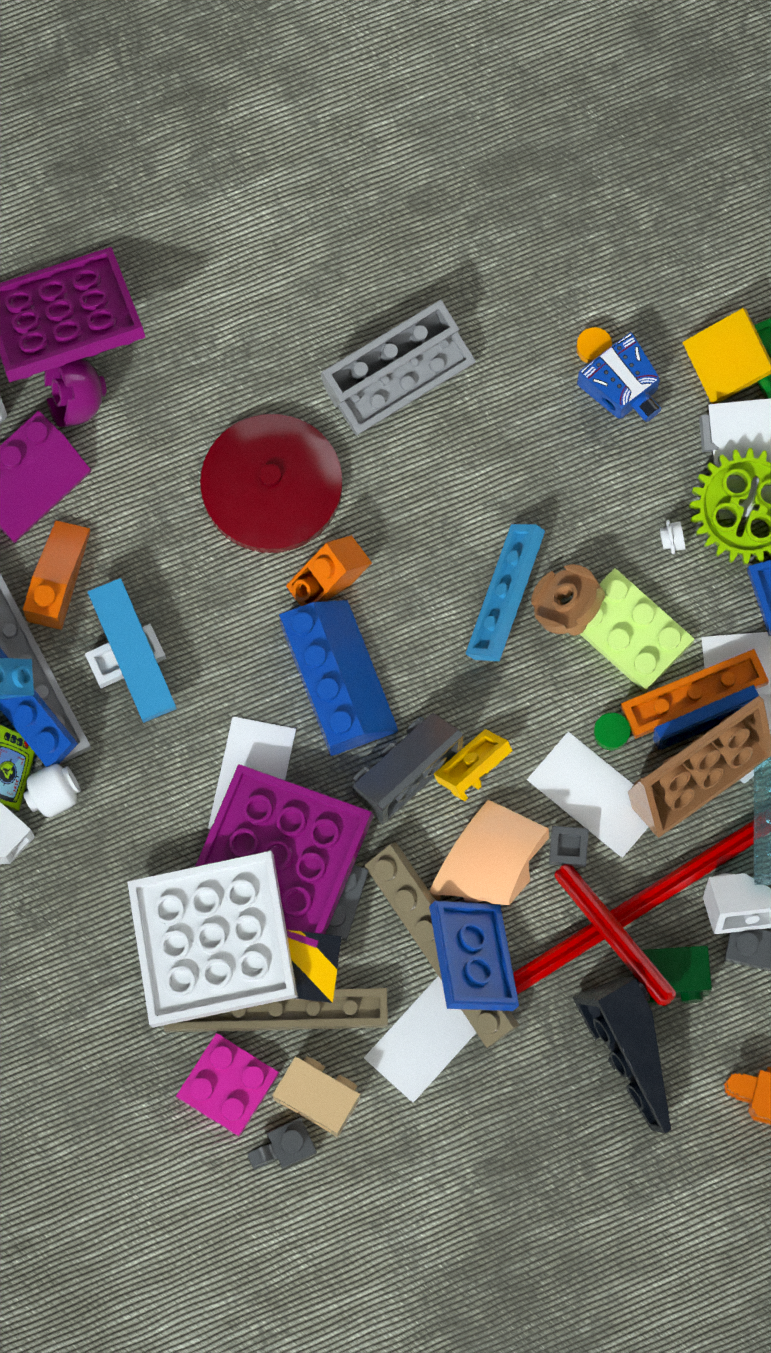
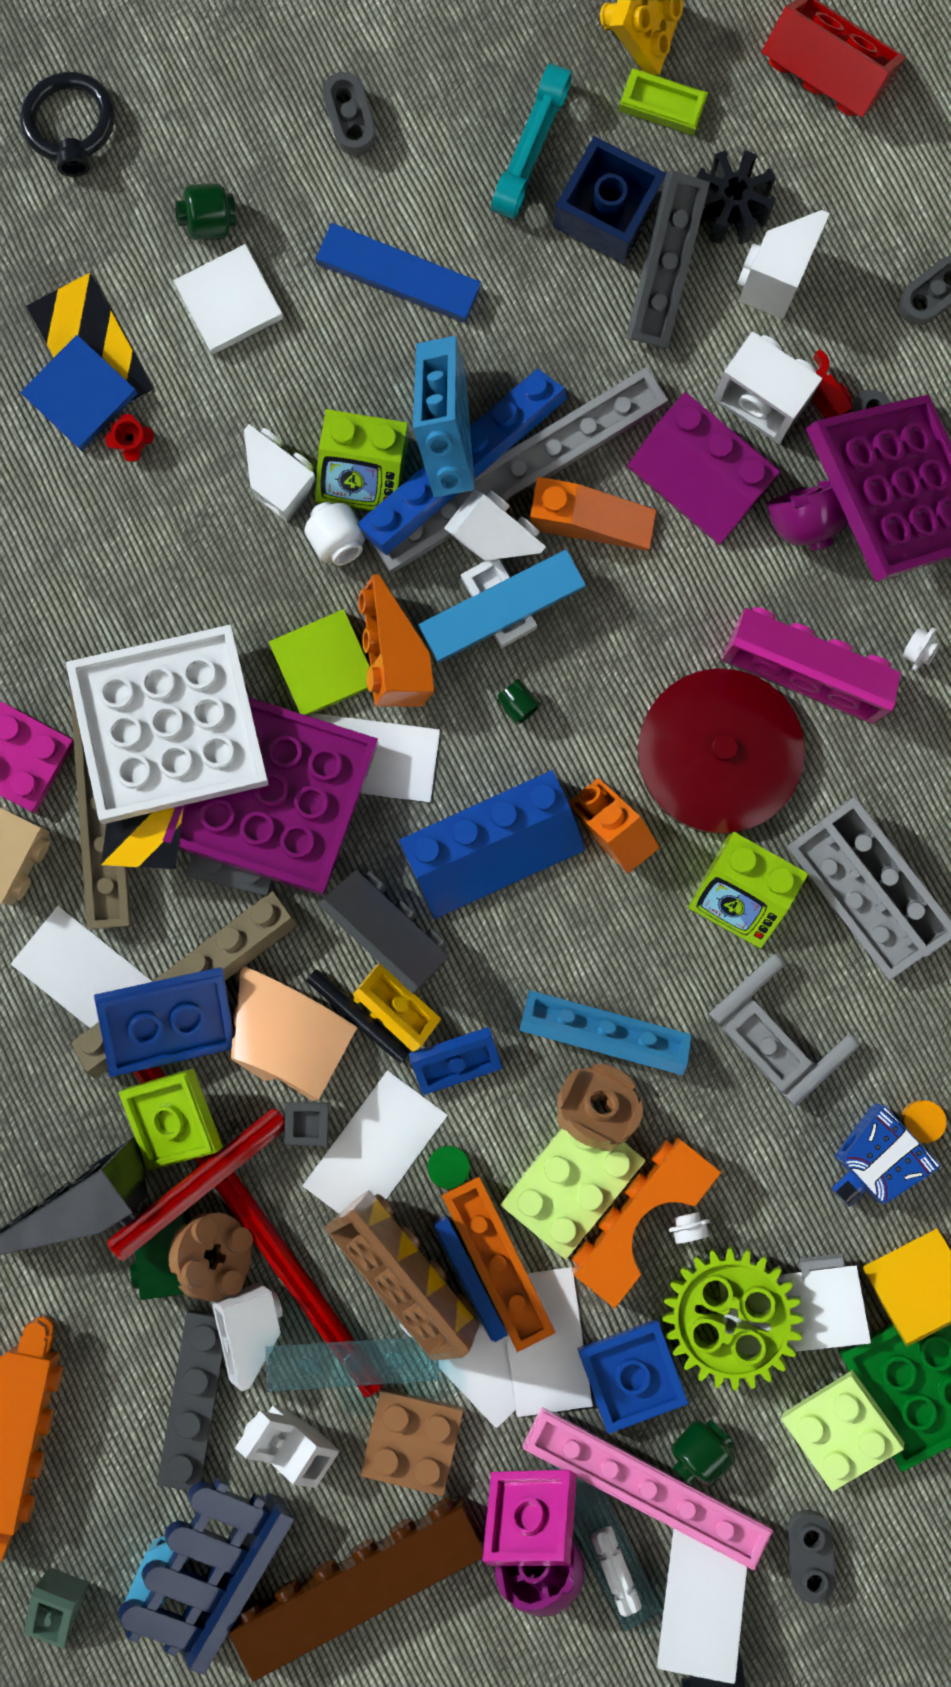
camera: 85 degrees right, 10 degrees up
none -> lime tile [118,1068,223,1171]
none -> medium nougat plate [169,1213,253,1301]
none -> lime tile [269,609,370,716]
none -> black bar [306,969,411,1064]
none -> orange slope [358,574,434,707]
none -> blue plate [408,1027,503,1095]
none -> white slope [444,490,546,561]
none -> dark green hose [497,679,542,726]
none -> orange arch [572,1137,721,1309]
none -> lime slope [687,832,809,949]
none -> light grey plate [709,954,860,1107]
none -> dark pink slope [721,607,901,724]
none -> white plate [903,627,940,672]

